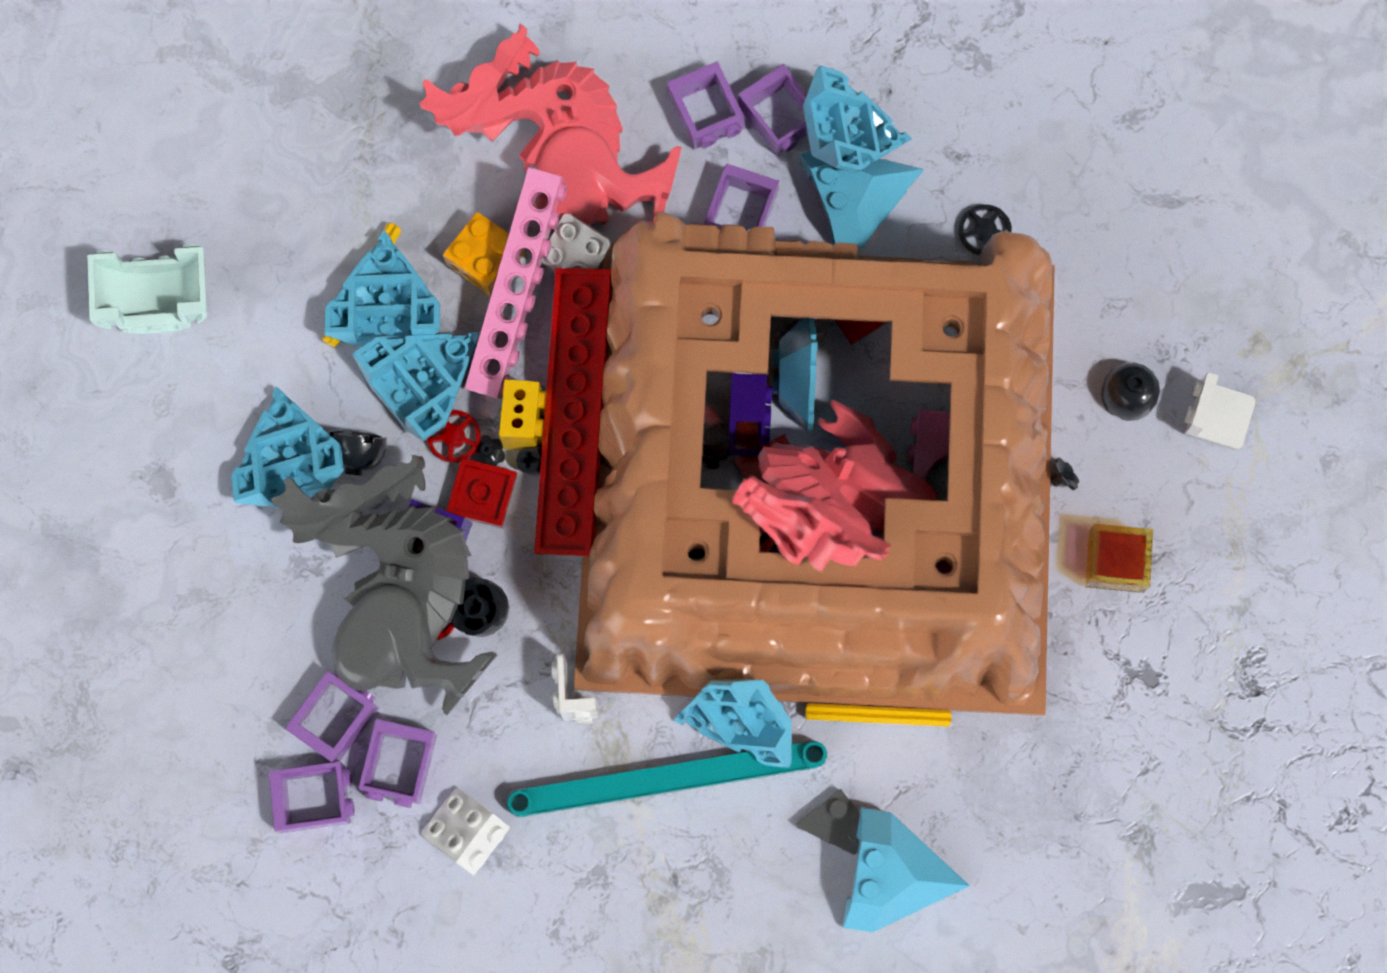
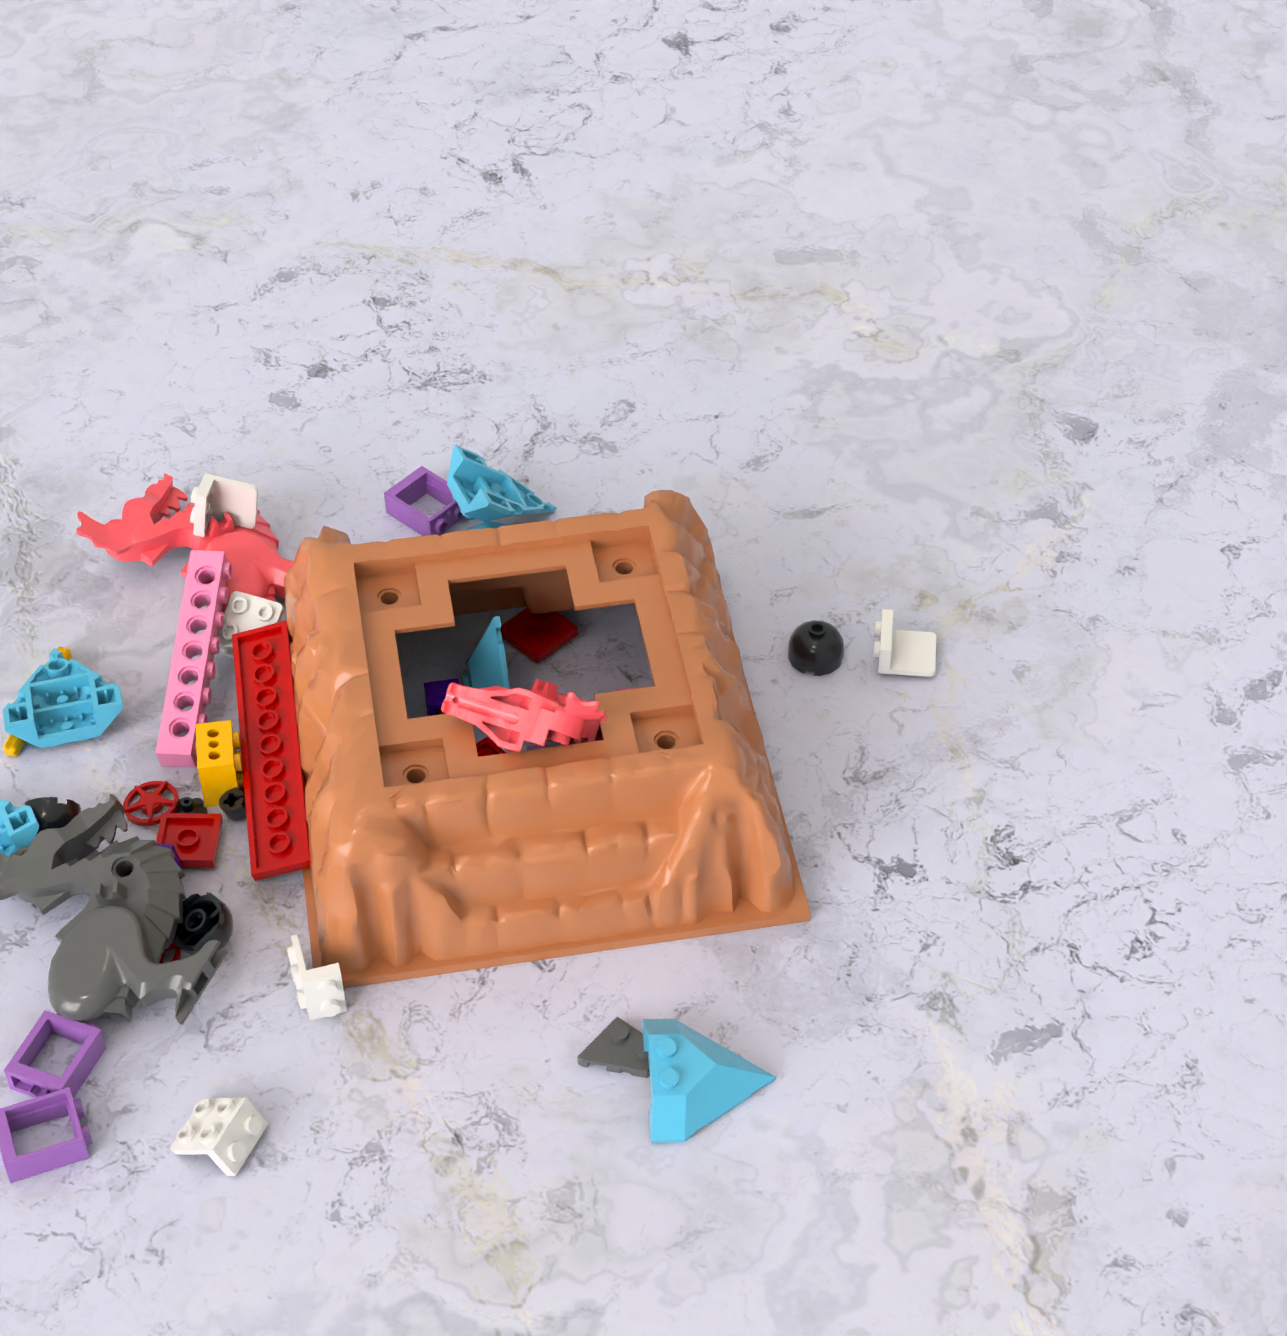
camera: 15 degrees left, 30 degrees down
medium azure wedge [353,332,480,441] -> none
medium lavender window [358,719,437,808] -> none
light orange piece [443,211,525,297] -> none
teal piece [507,741,827,817] -> none
medium lavender window [667,61,745,150] -> none
medium azure wedge [673,678,791,768] -> none
yellow axle [805,703,952,727] -> none
black plant [1050,457,1079,491] -> none
piece [1085,523,1153,593] -> none
none -> white bracket [190,473,259,537]

